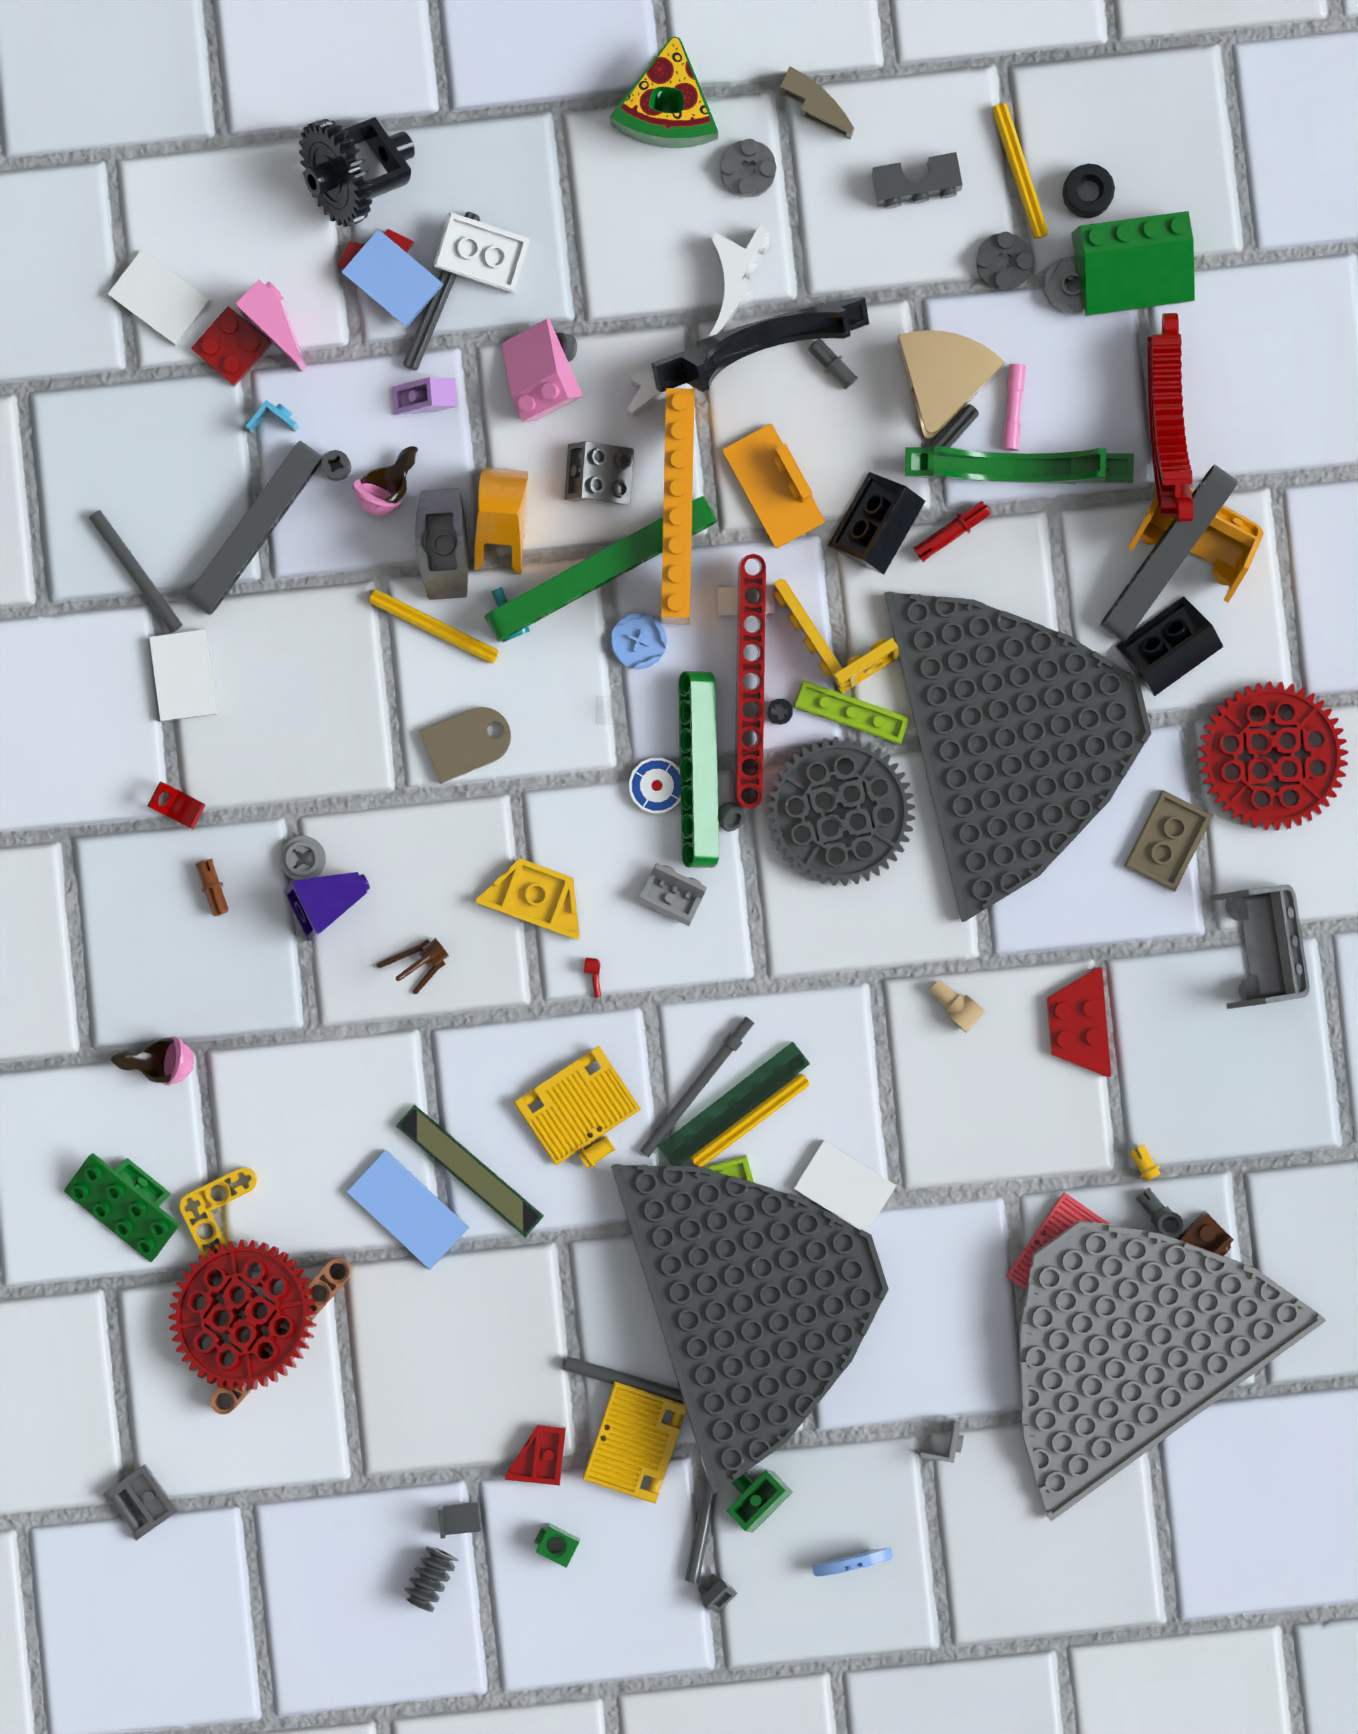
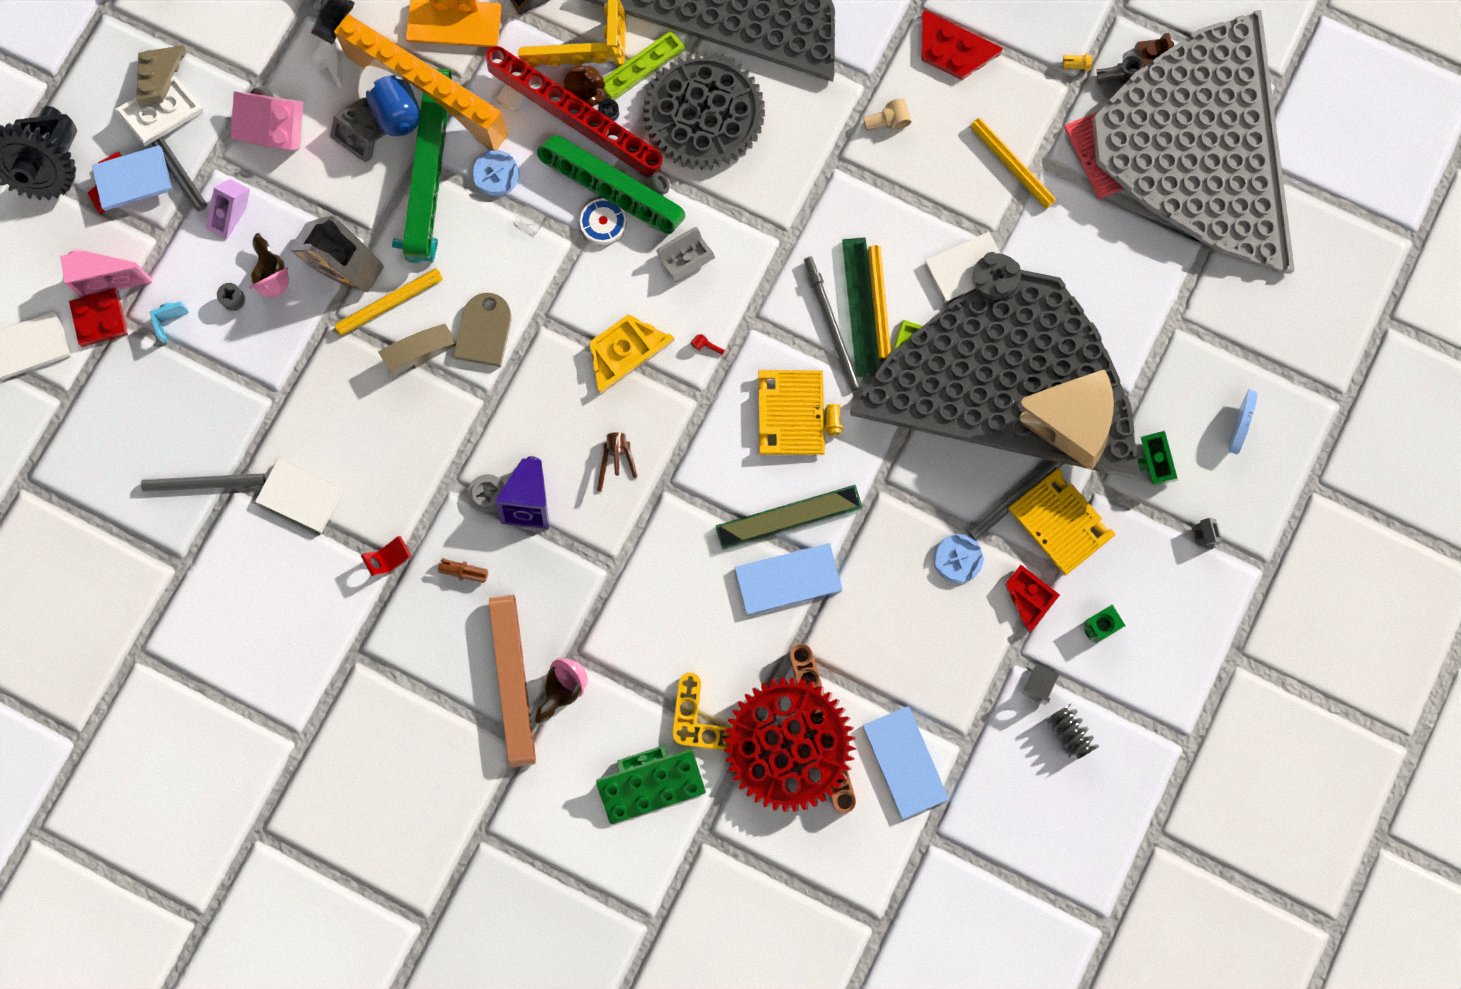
camera: 60 degrees left, 10 degrees down
flat silver plate [103,1464,178,1541] -> none
dark grey beam [186,441,323,616] -> none
light orange piece [474,467,528,575] -> none
dark grey piece [685,1476,717,1583] -> none
light grey bracket [918,1421,963,1463] -> none
none -> dark tan wing [136,45,187,107]
none -> blue cylinder [366,75,421,137]
none -> dark tan slope [378,323,456,377]
none -> nougat beam [489,594,536,768]
none -> reddish brown hair [563,65,605,107]
none -> light blue tile [862,706,949,819]
none -> light blue tile [934,534,984,583]
none -> yellow axle [970,118,1056,209]
none -> dark grey plate [972,252,1021,300]
none -> tan piece [1020,370,1114,470]

